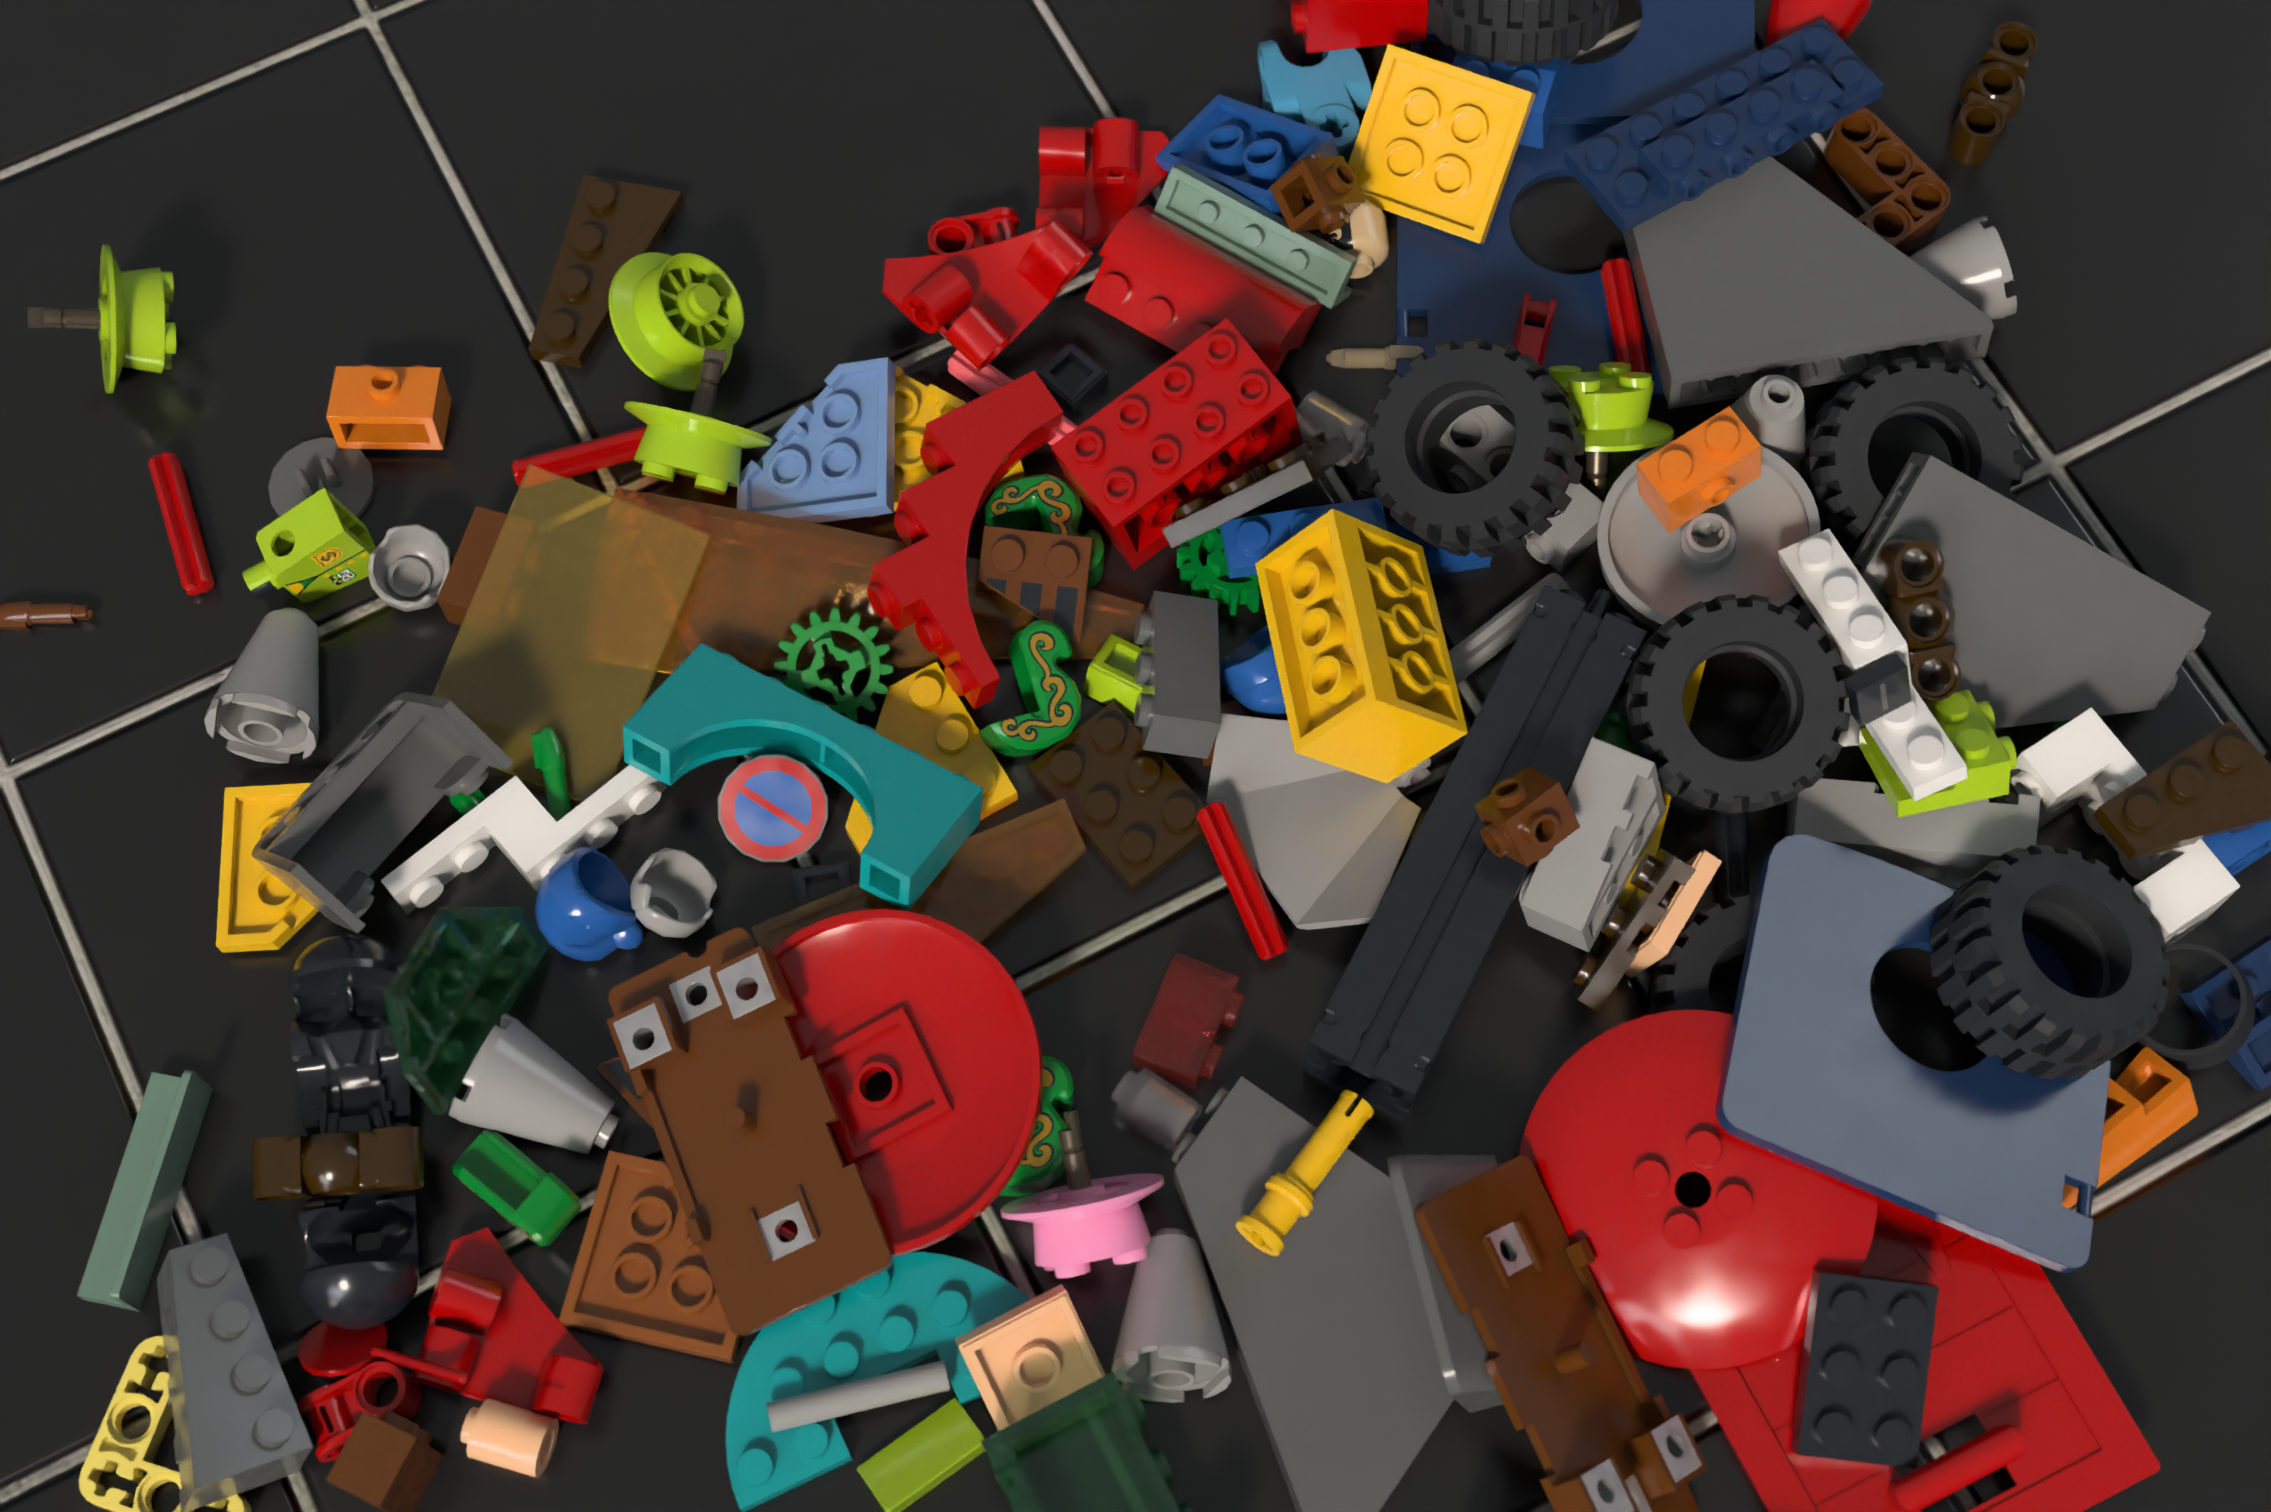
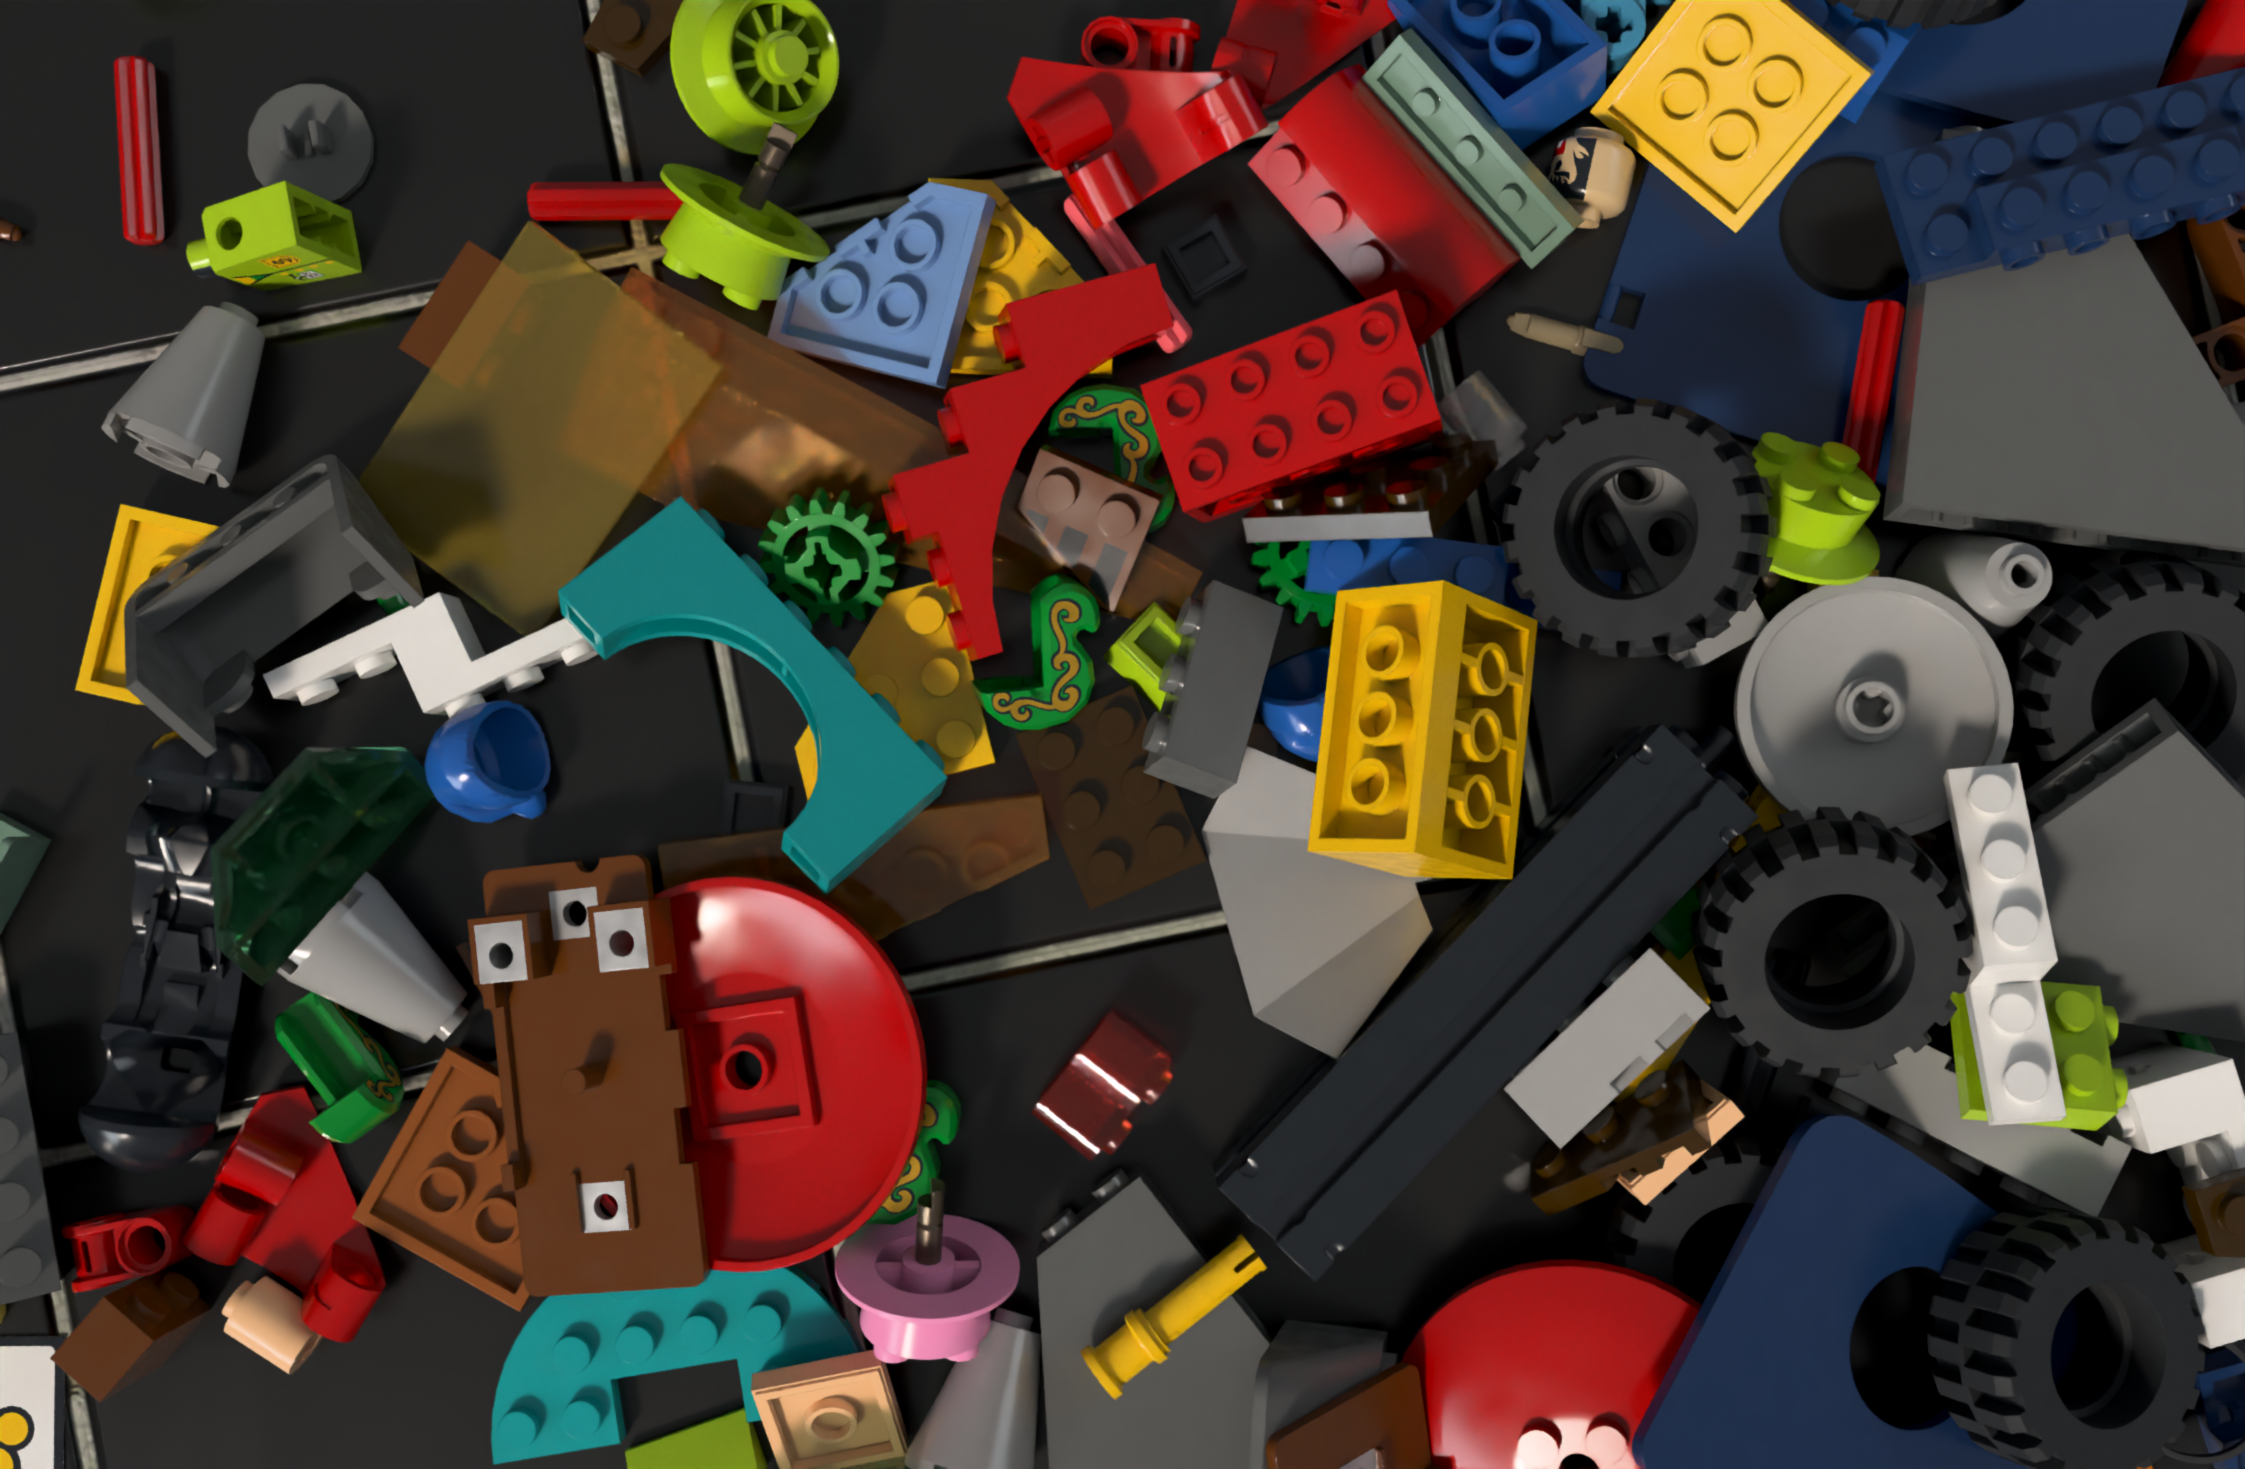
camera: 15 degrees right, 20 degrees up
dark brown piece [252,1126,424,1201] -> none
red piece [297,1321,469,1384] -> none
orange brick [326,365,451,450] -> none
light grey hair [368,524,451,612] -> none
green piece [531,727,571,822] -> none
light grey hair [630,847,717,938] -> none
piece [718,753,828,862] -> none
light grey piece [767,1360,950,1433] -> none
clear brick [1111,1067,1204,1154] -> none
red axle [1197,801,1289,960] -> none
reddish brown brick [1270,154,1365,234] -> none
light grey axle [1448,573,1570,685] -> none
reddish brown brick [1474,766,1580,867] -> none
red bar [1511,293,1557,367] -> none
orange brick [1636,406,1762,533] -> none
black tile [1845,653,1912,727] -> none
dark brown piece [1877,535,1961,701] -> none

